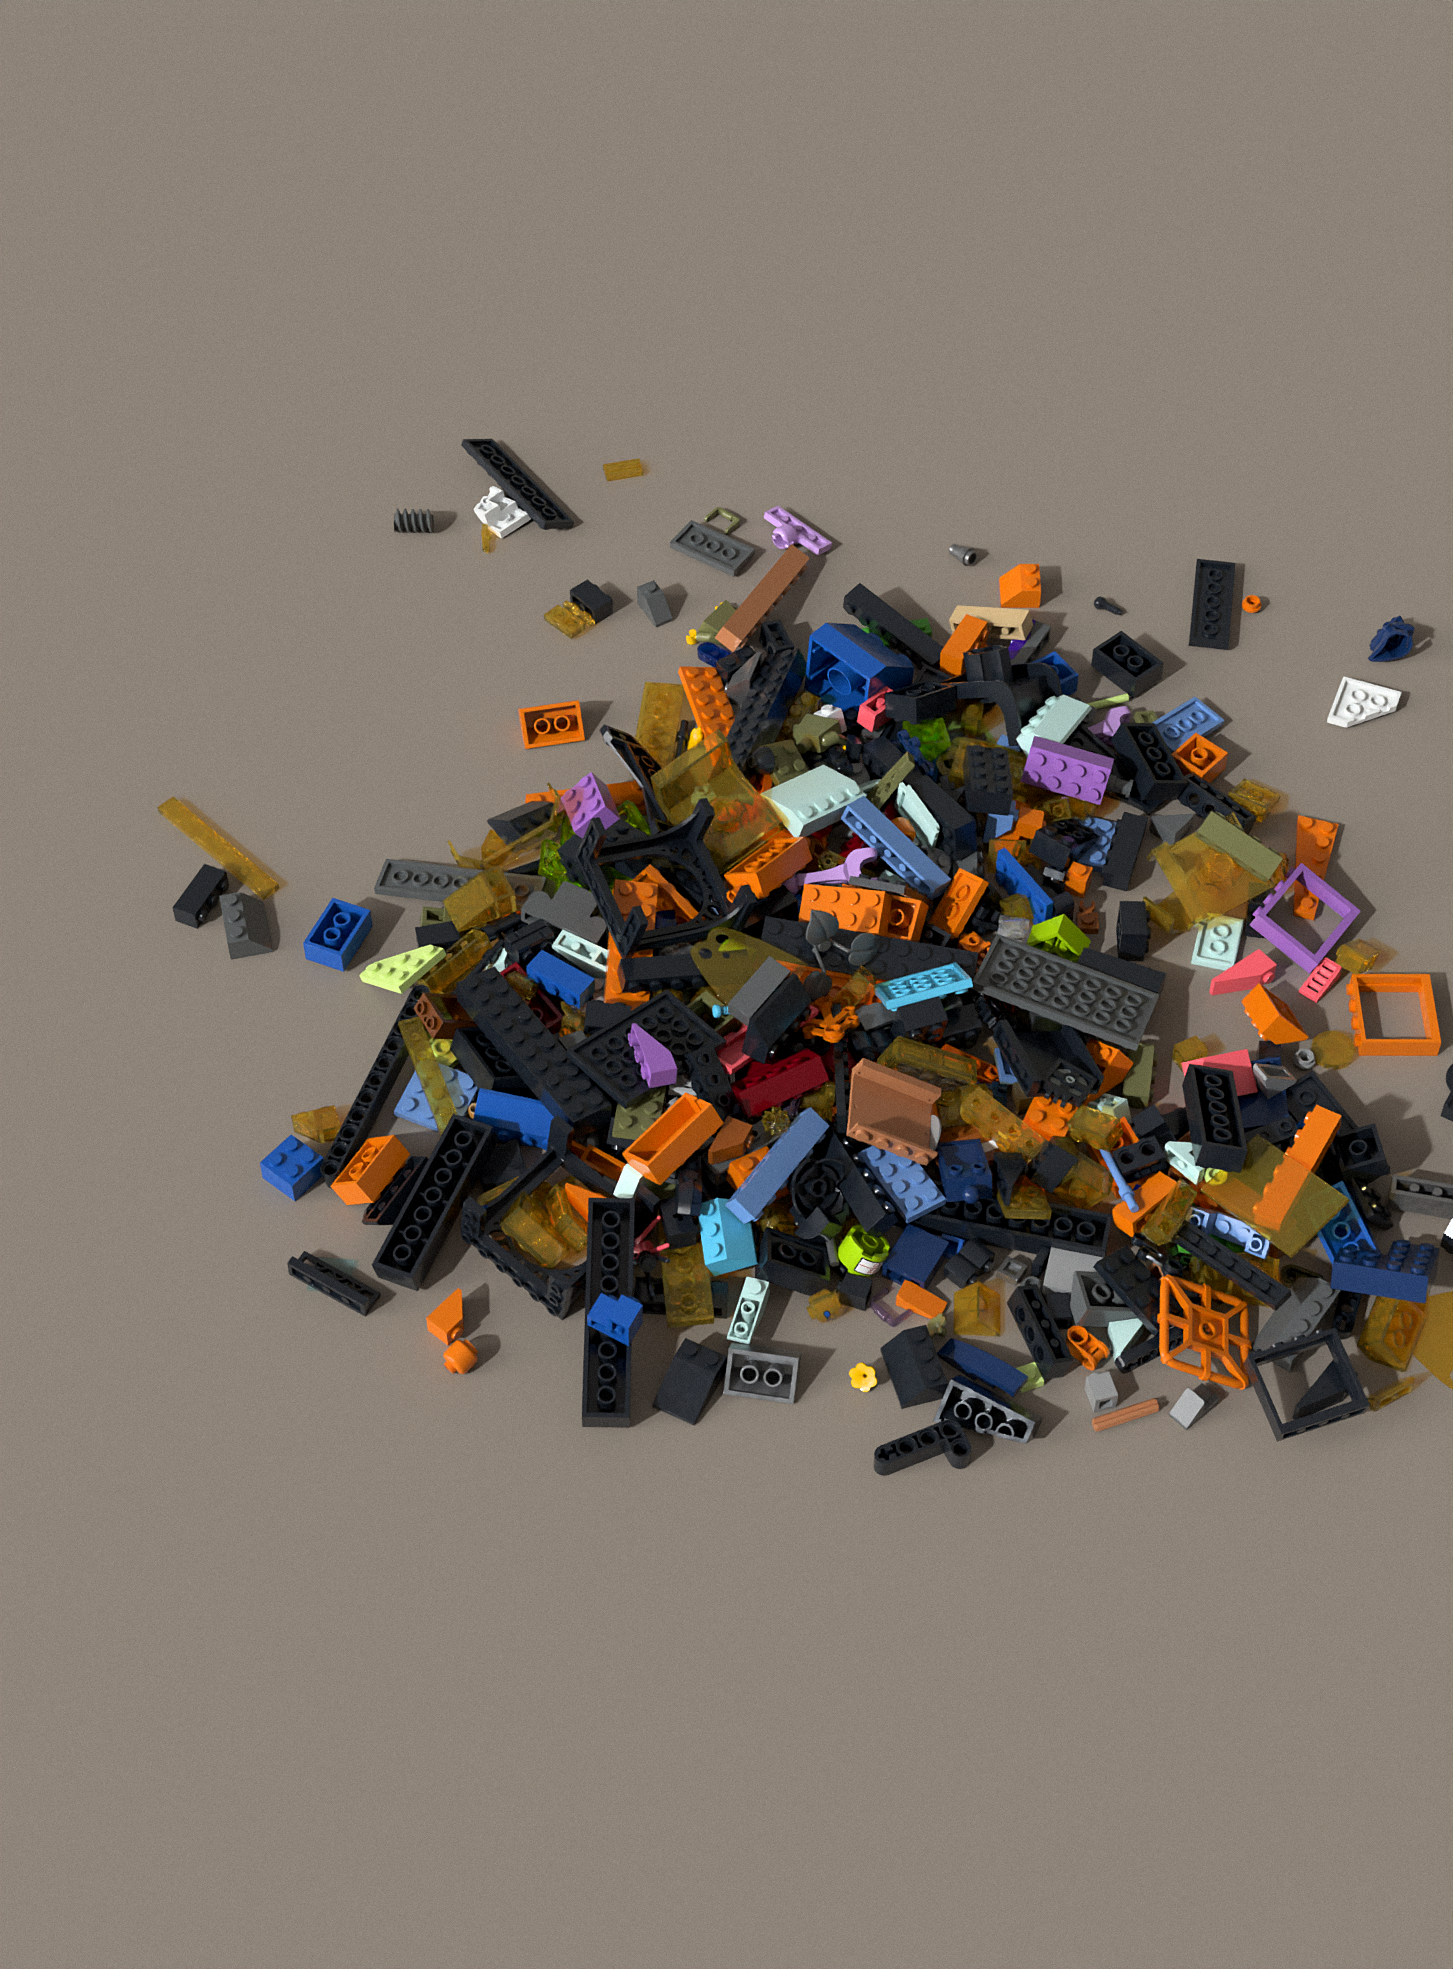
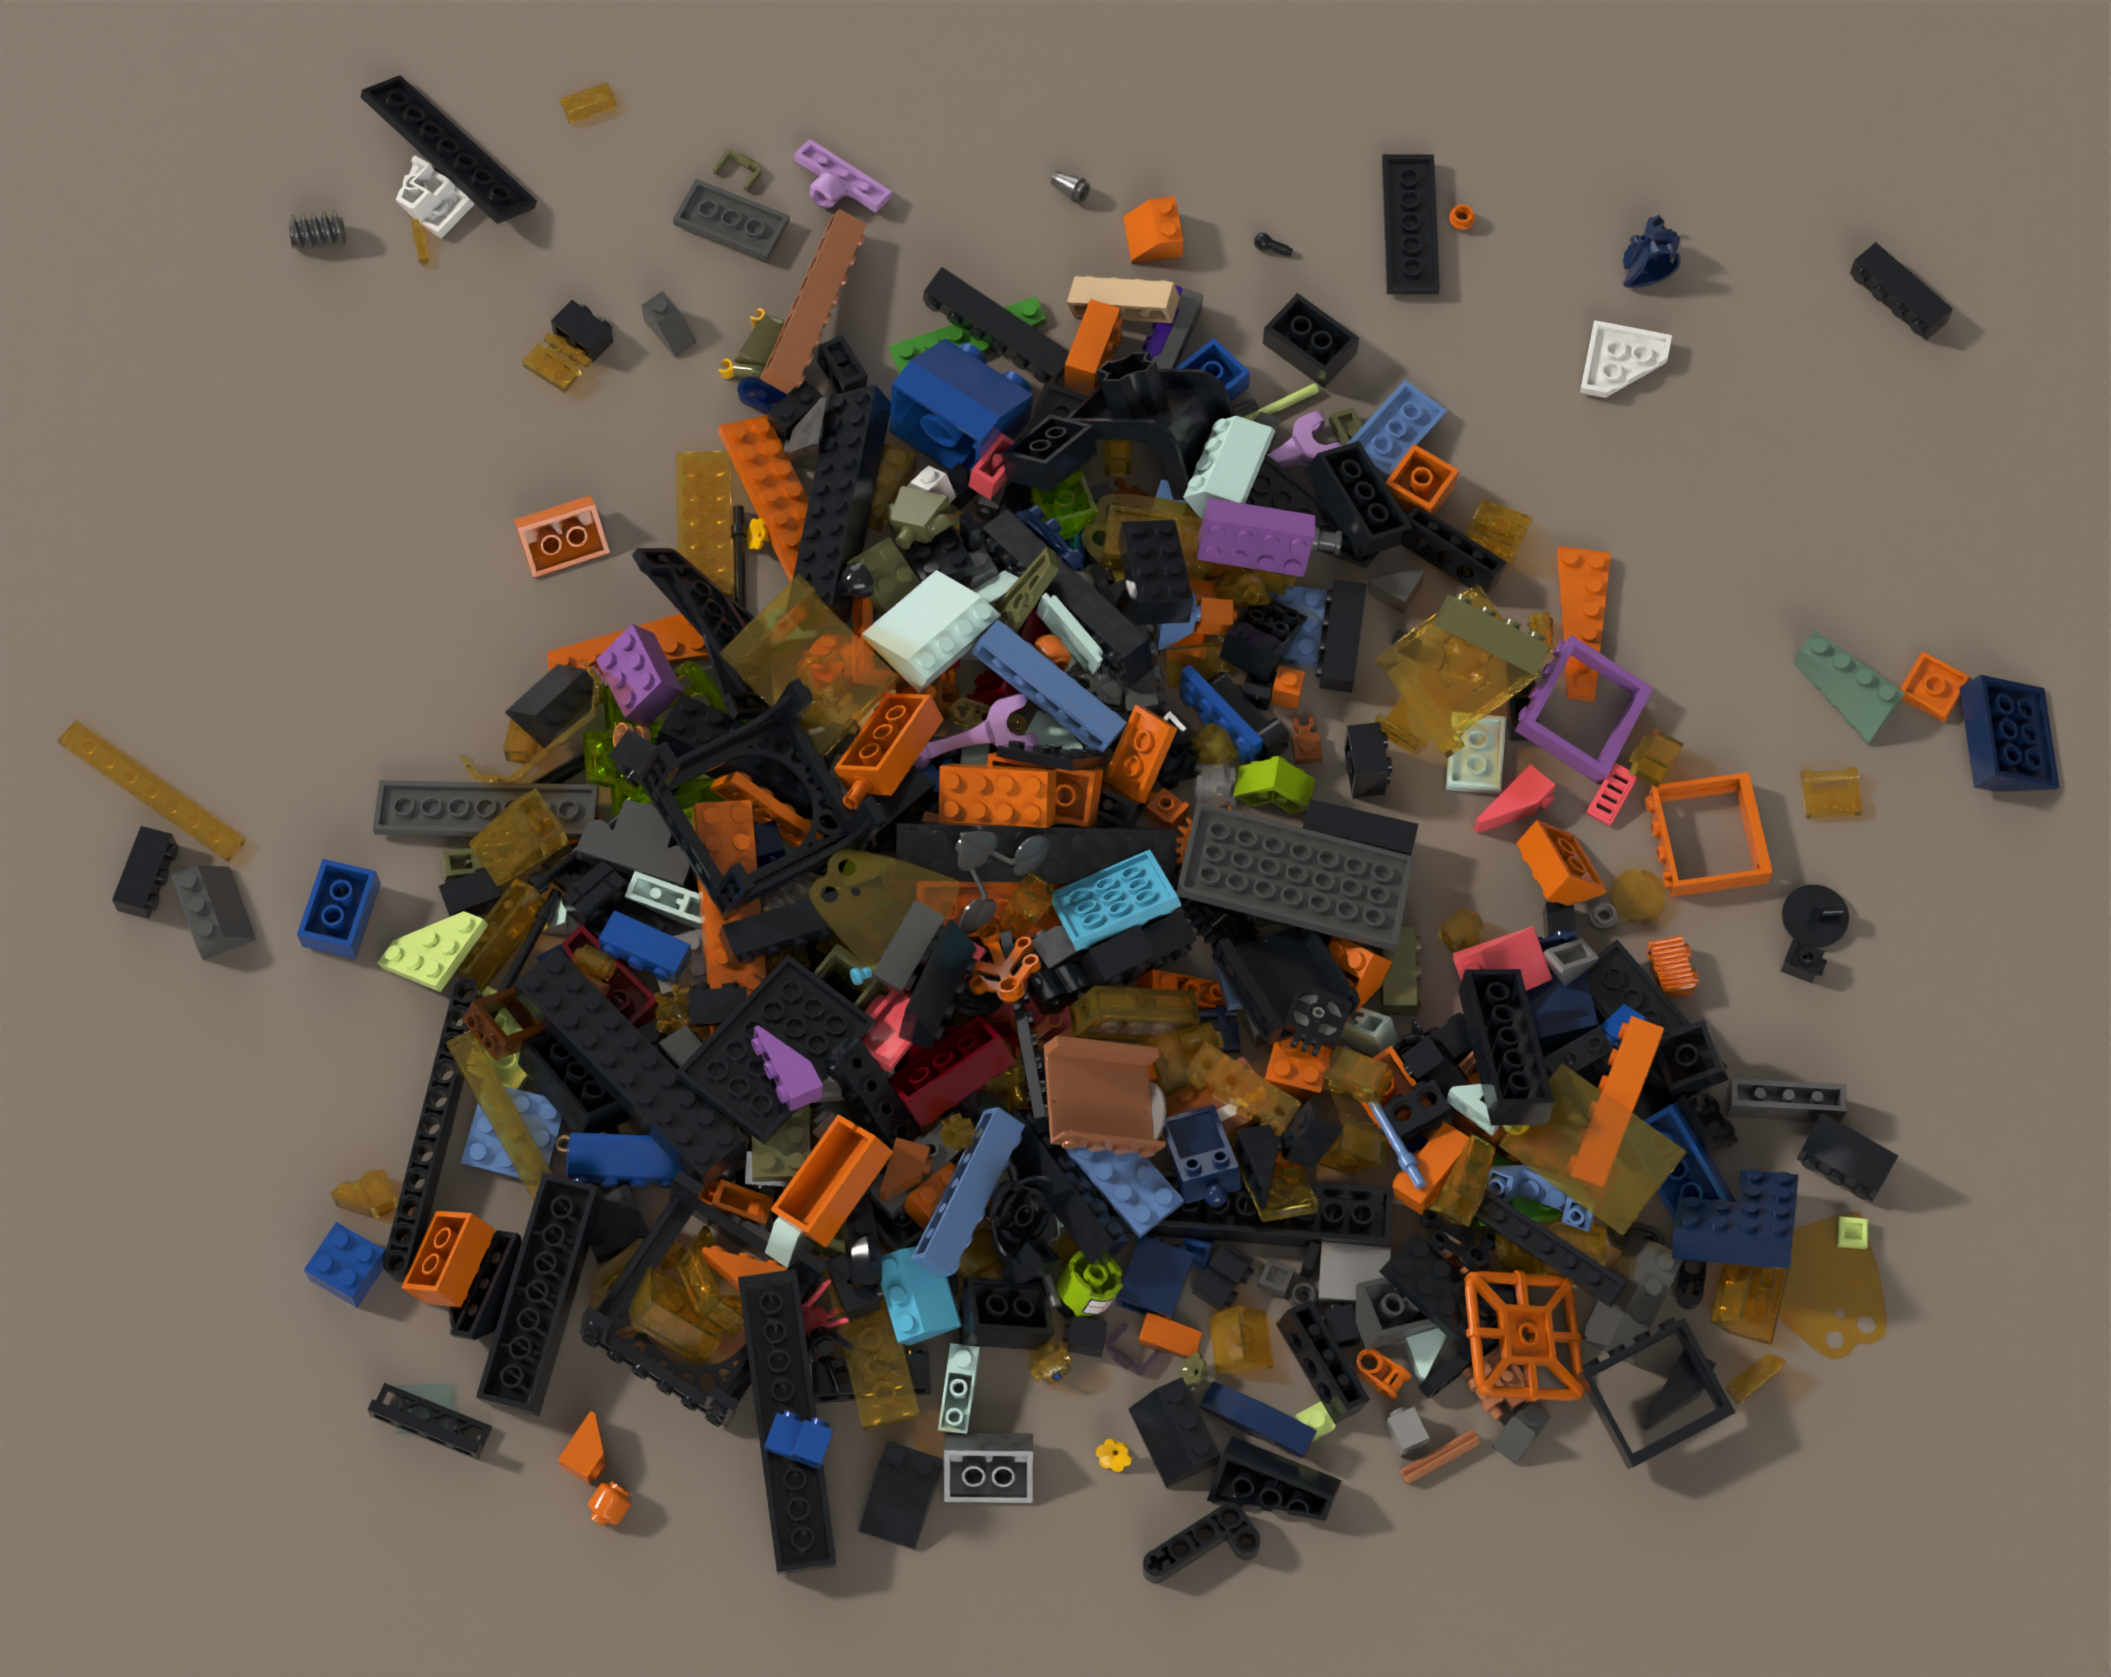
camera: 10 degrees left, 15 degrees up
none -> nougat plate [1462,1347,1526,1421]
none -> orange brick [1646,936,1699,1000]

